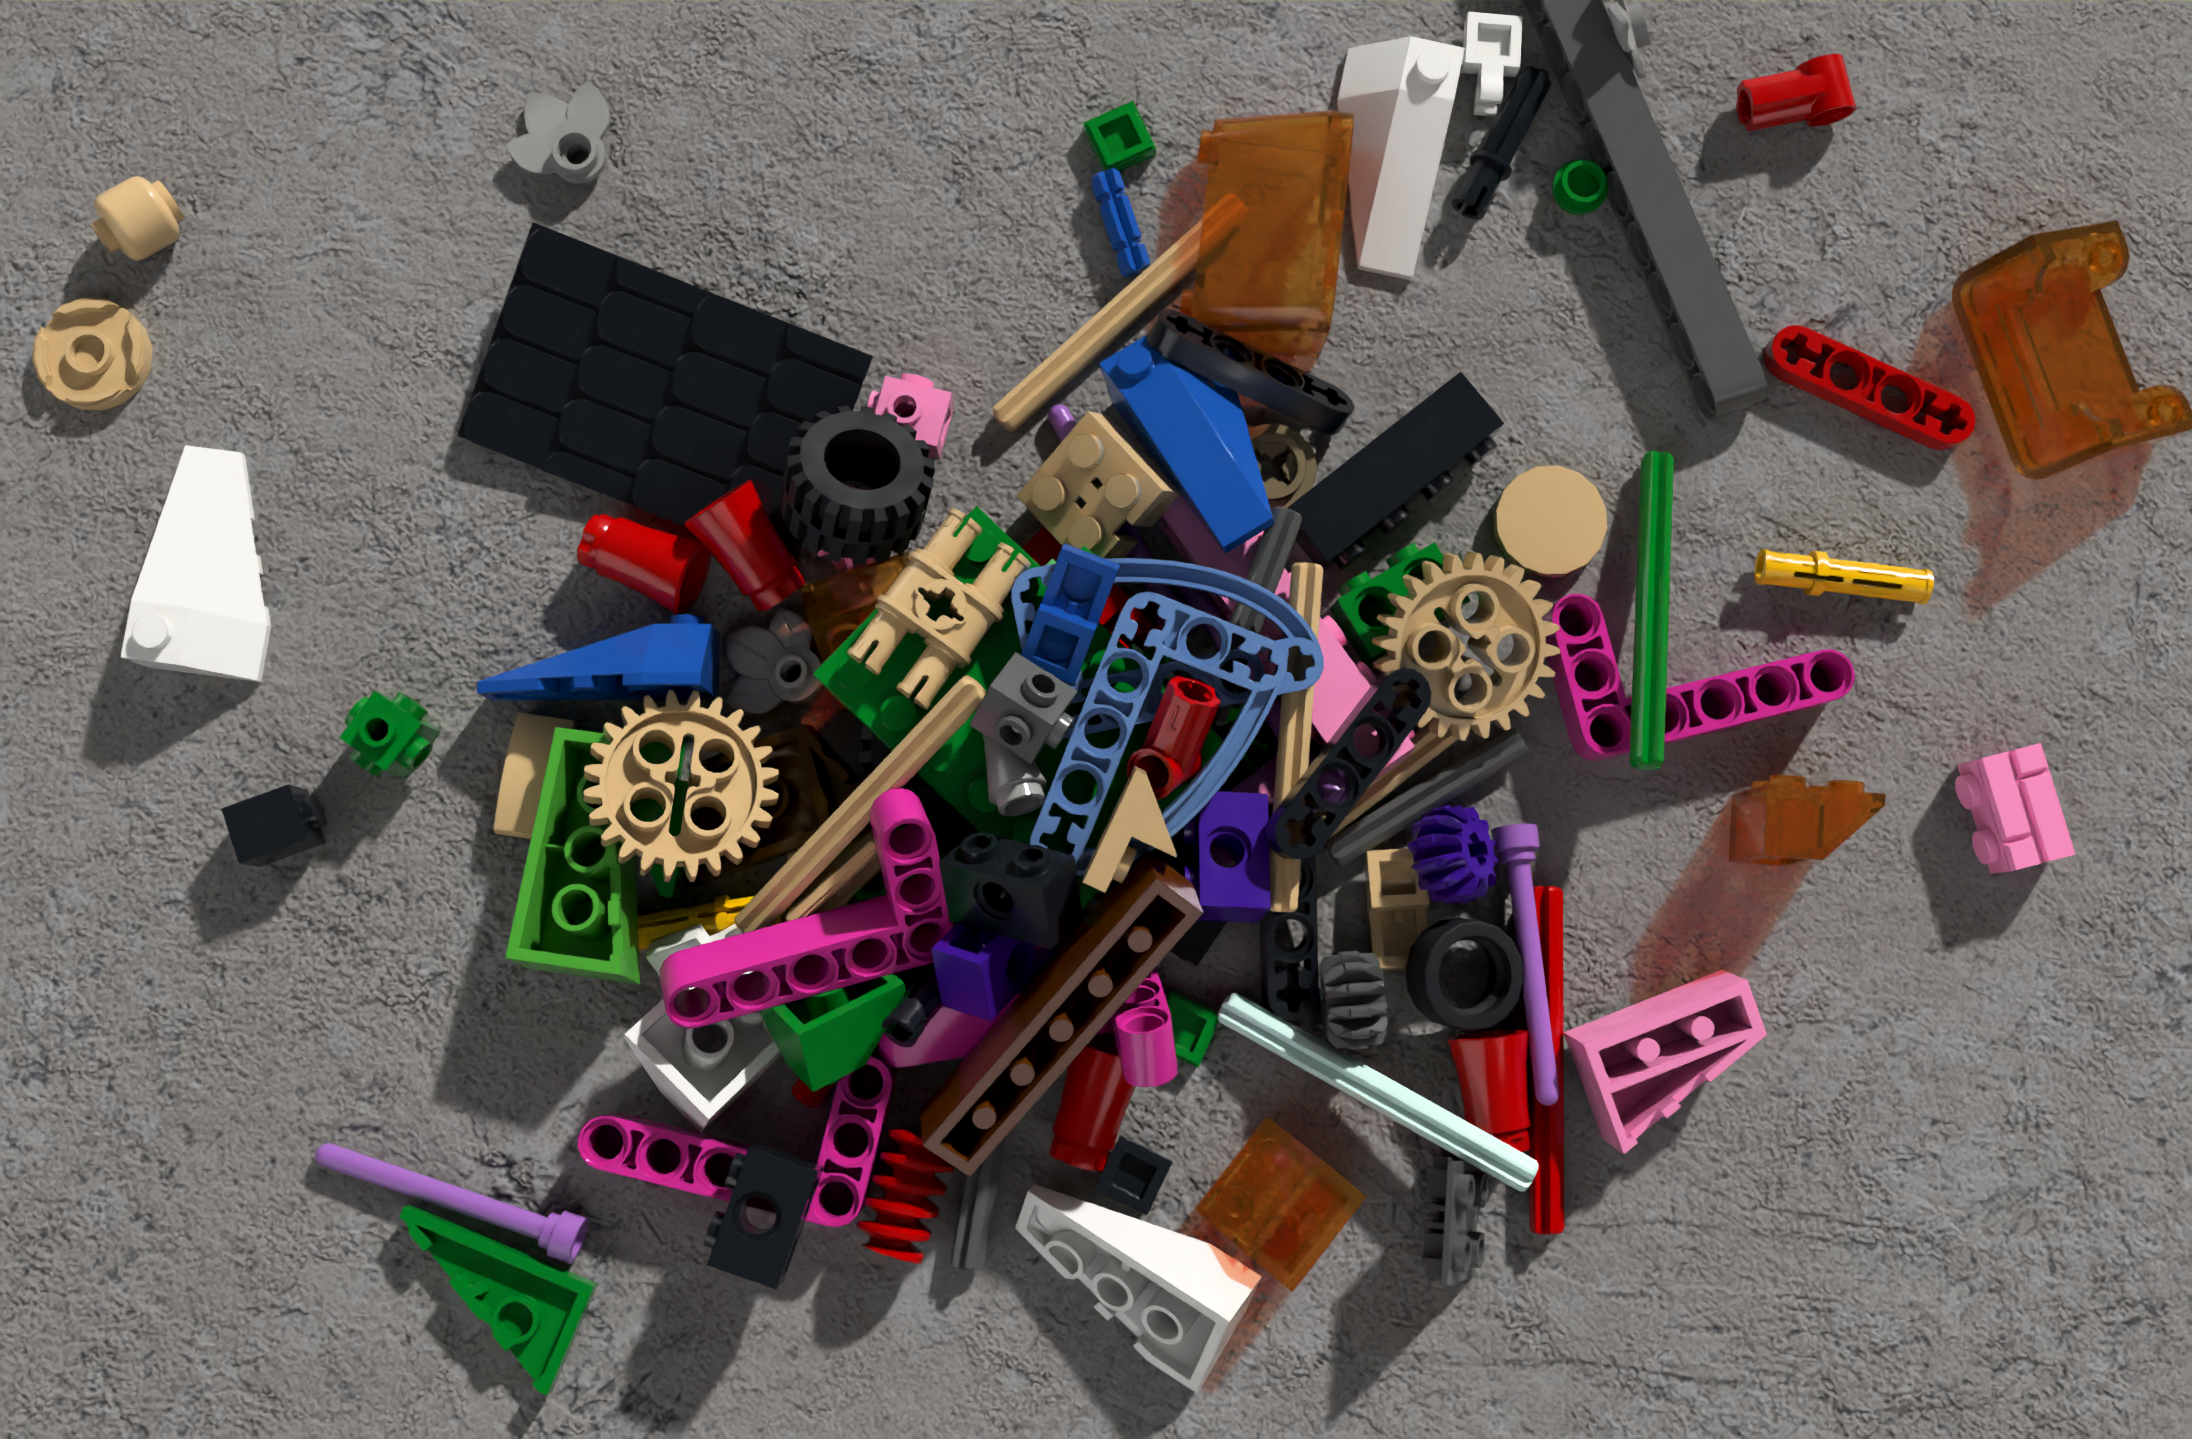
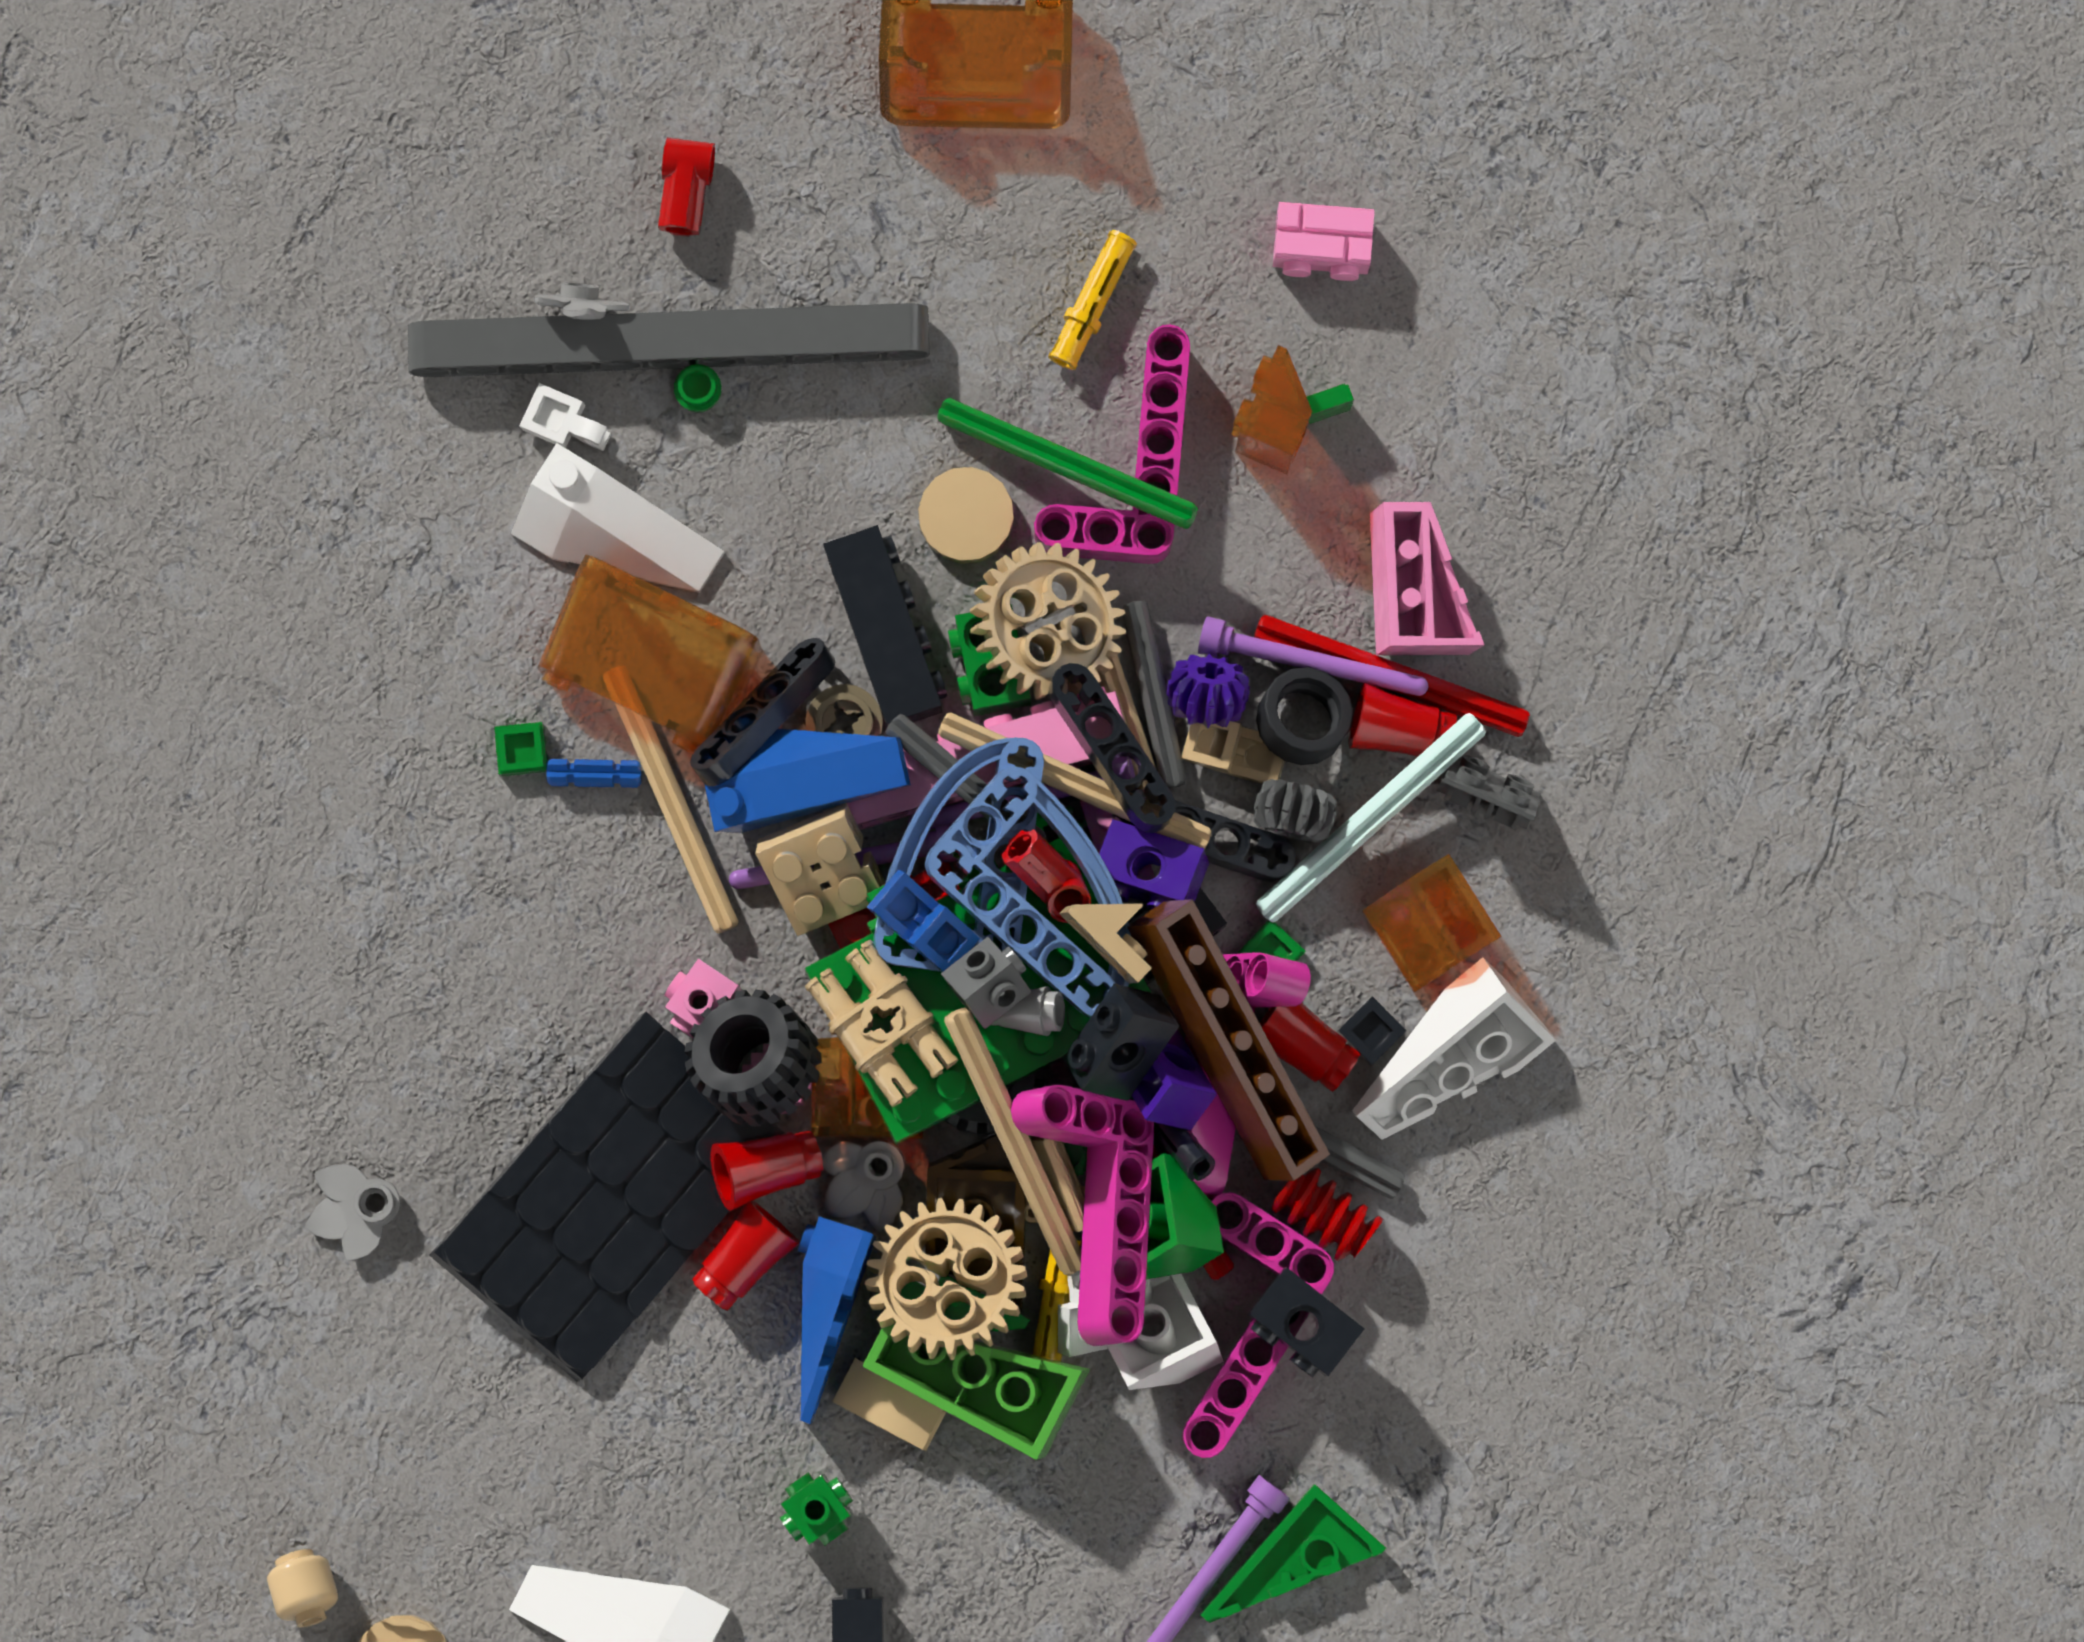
camera: 65 degrees left, 0 degrees up
black axle [1452,66,1551,220] -> none
red beam [1763,325,1976,451] -> none
none -> green tile [1300,383,1354,425]

